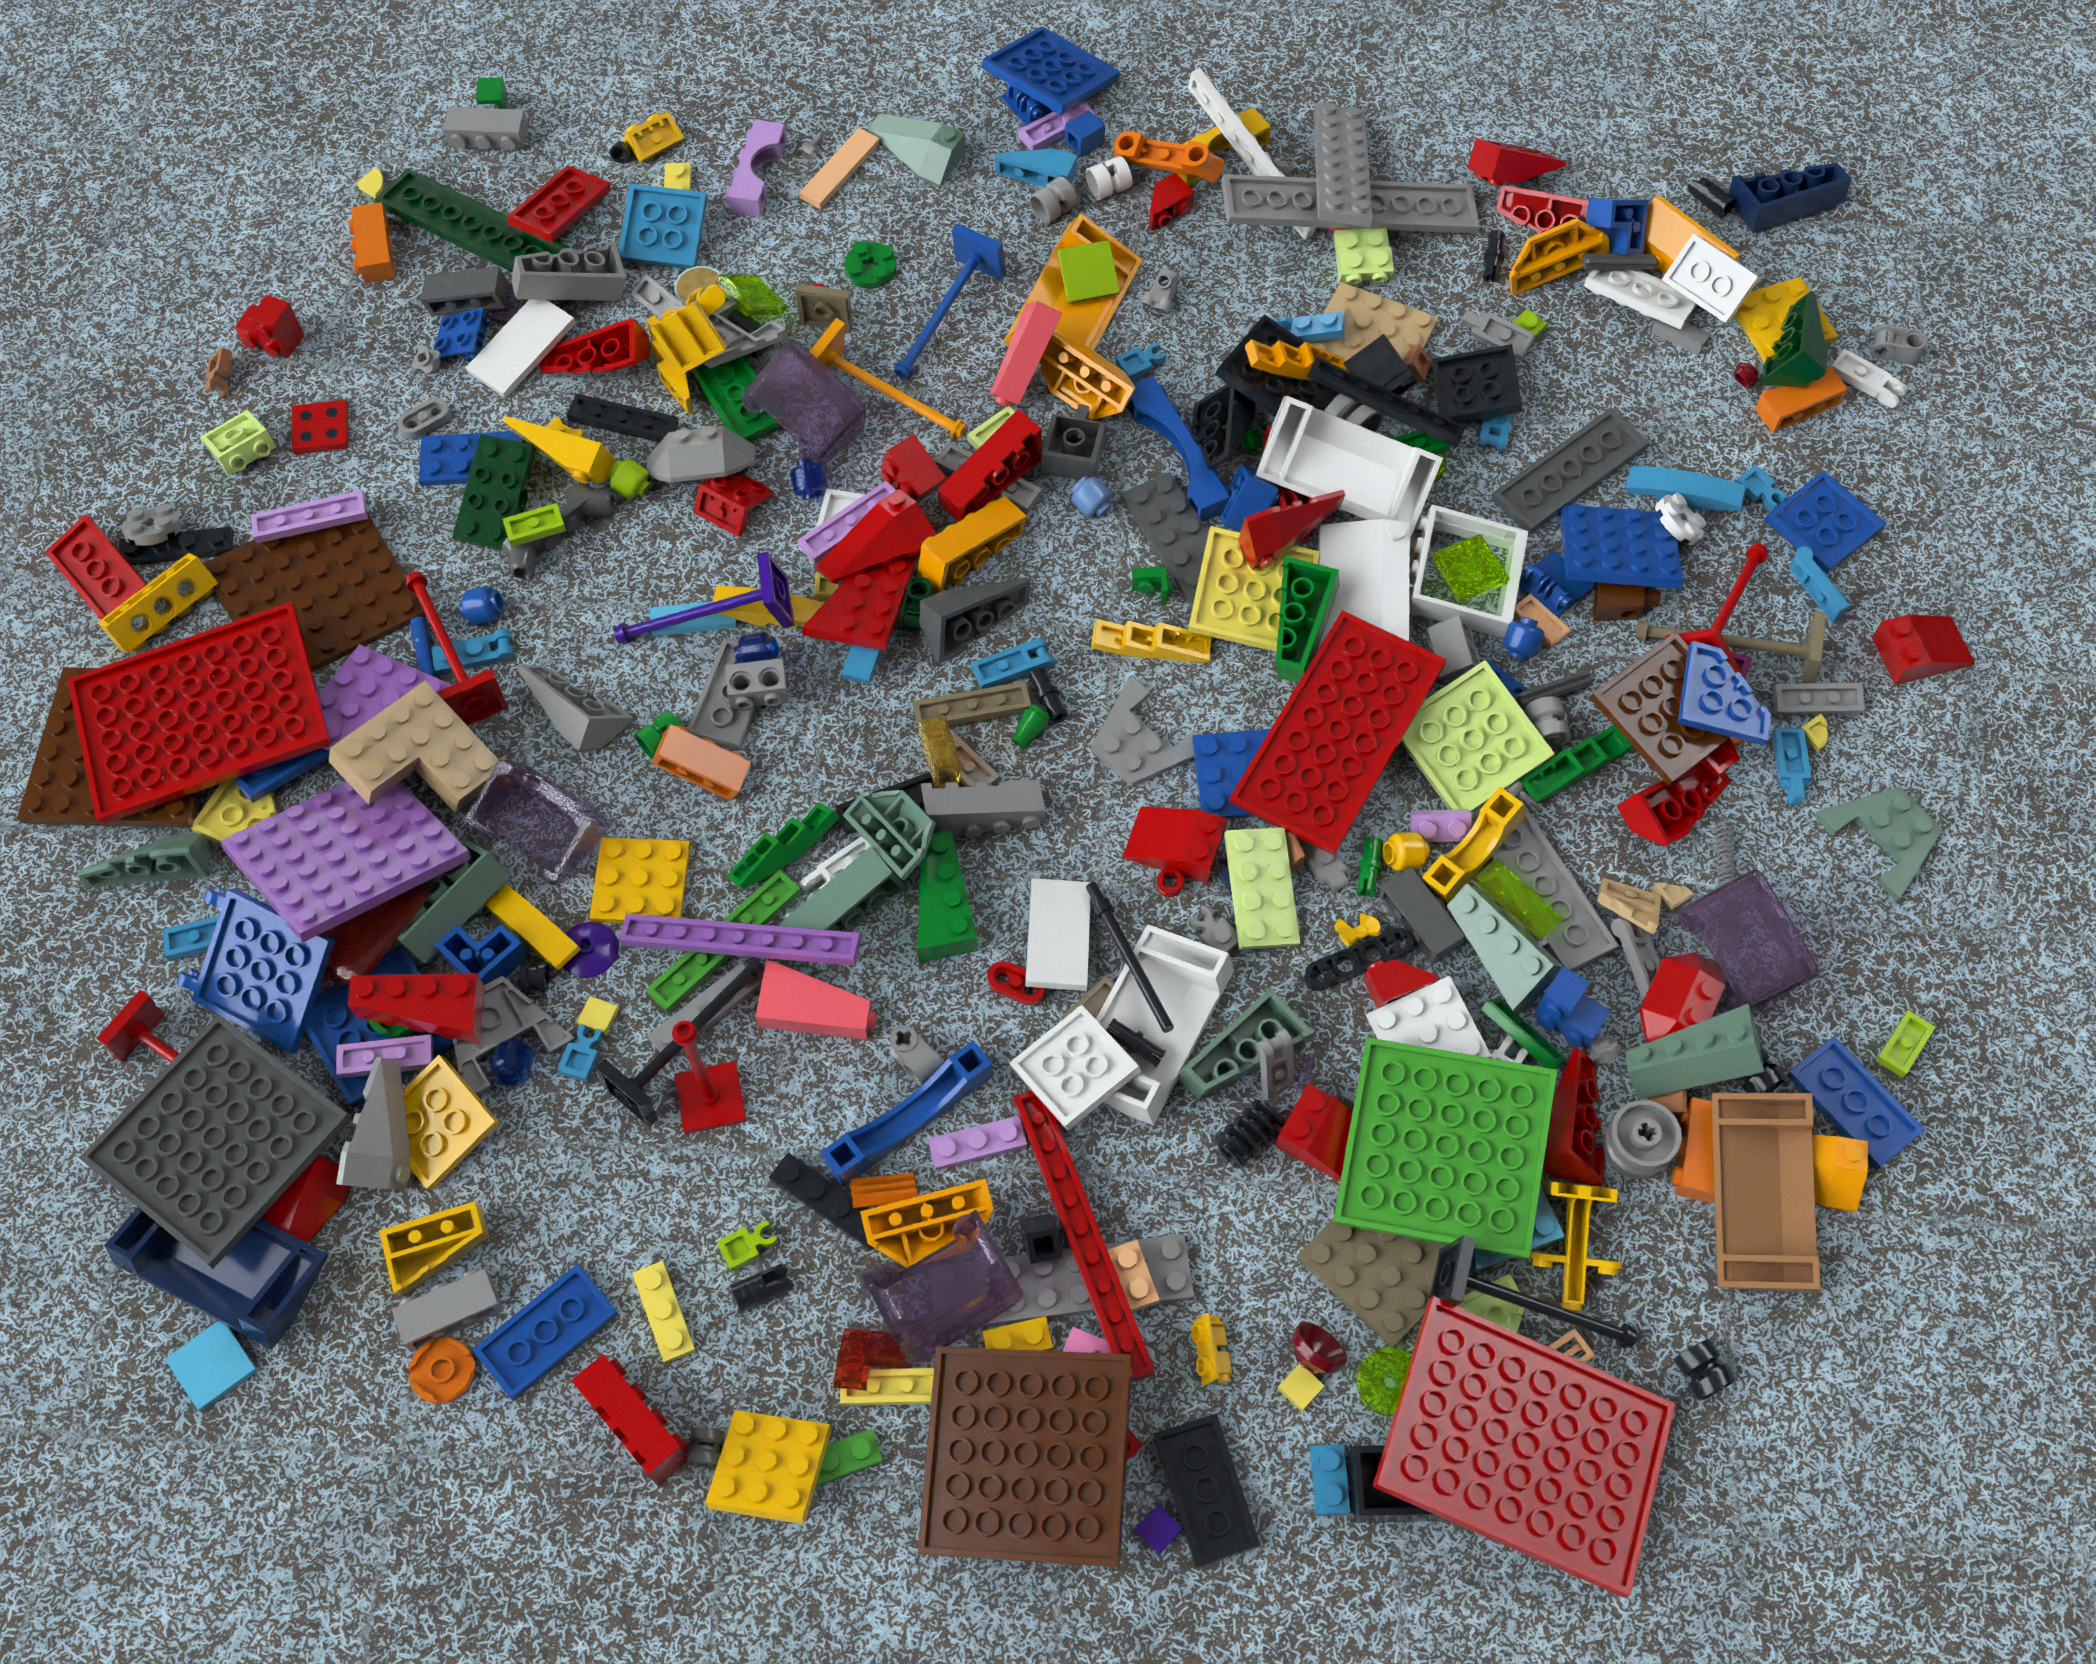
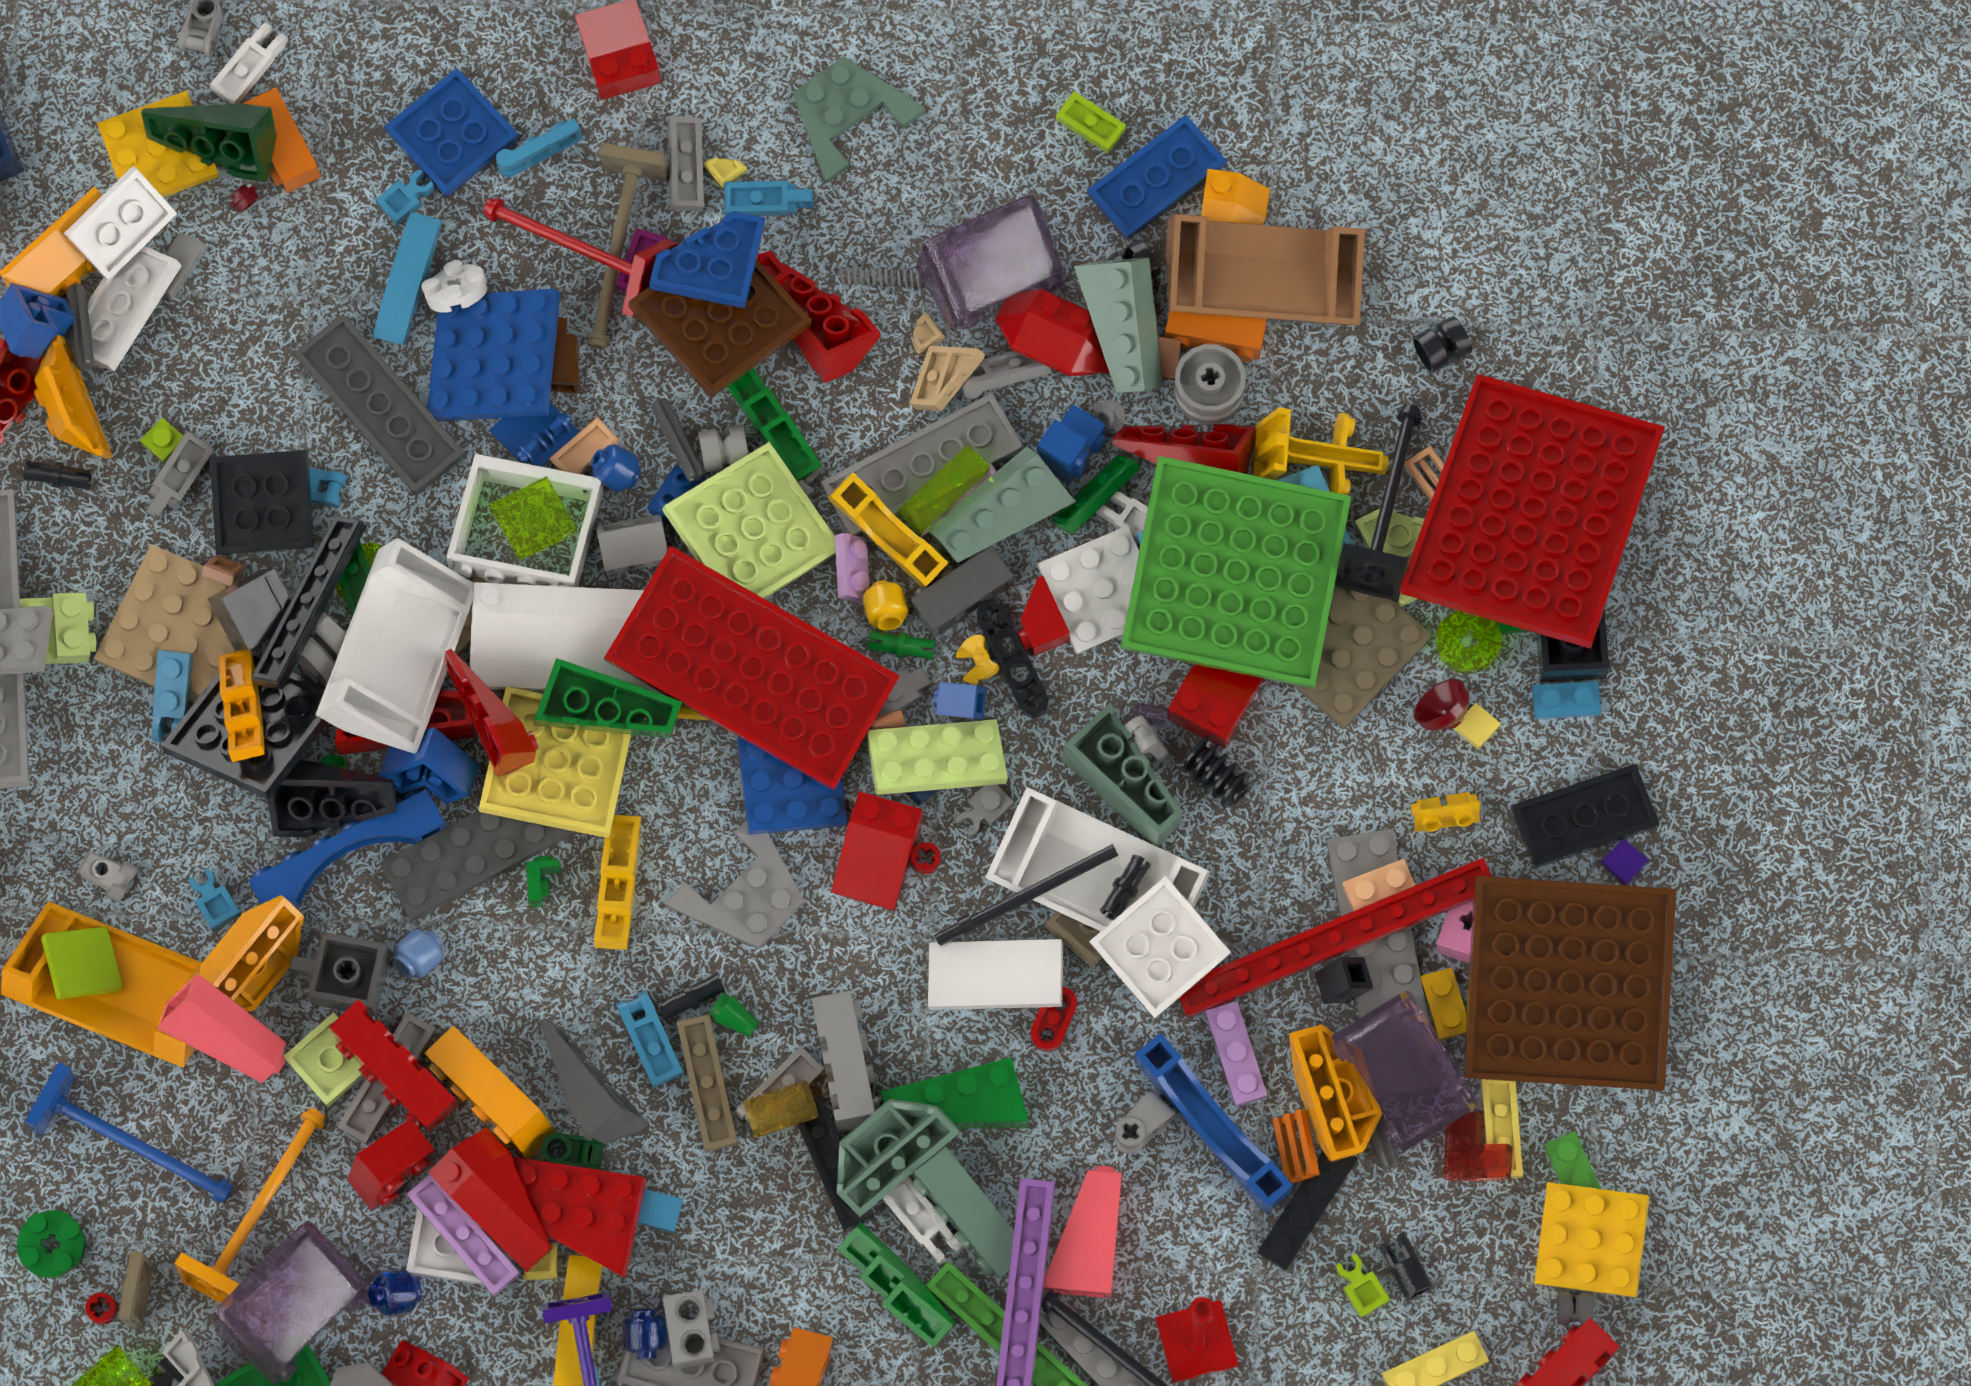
camera: 90 degrees left, 10 degrees up
none -> brick [933,682,987,720]

